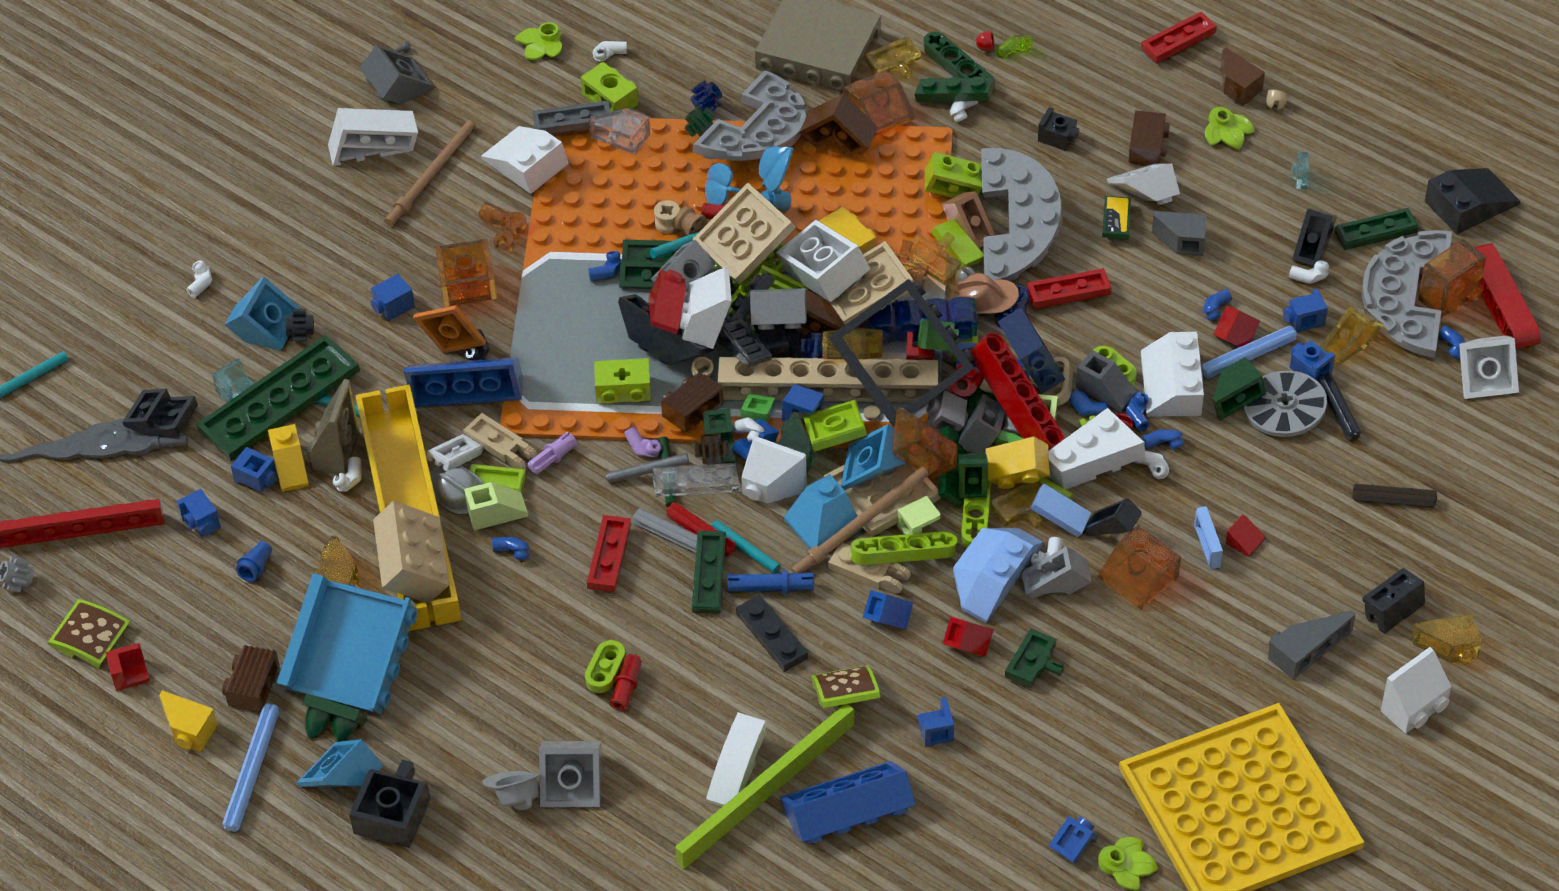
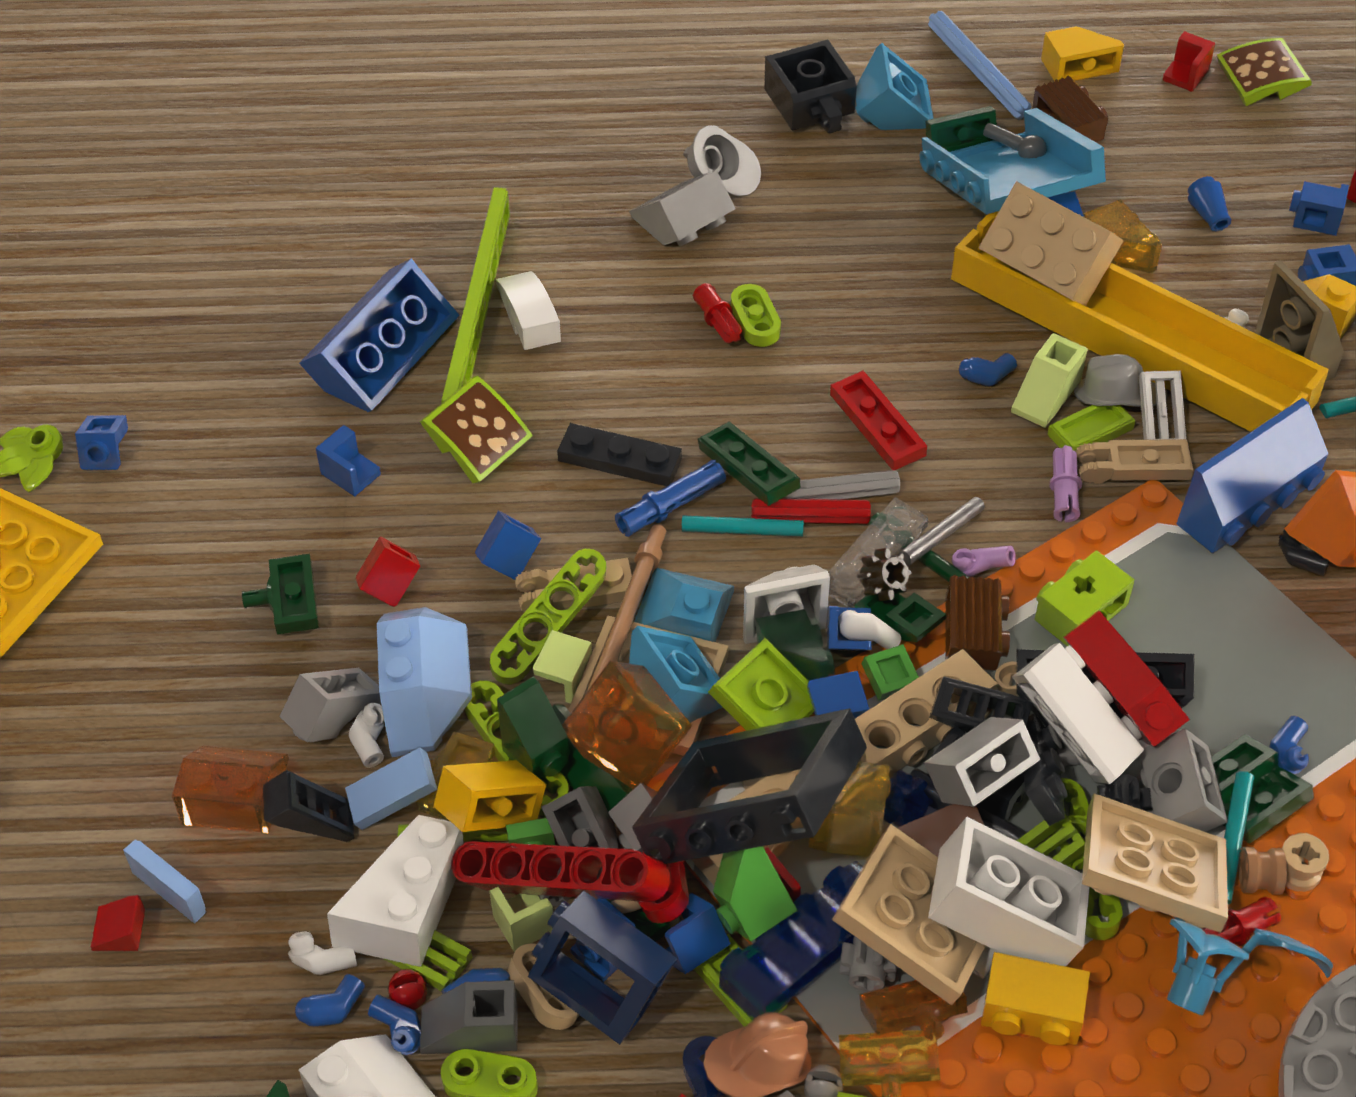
camera: 140 degrees right, 0 degrees up
none -> dark grey bar [984,123,1047,158]

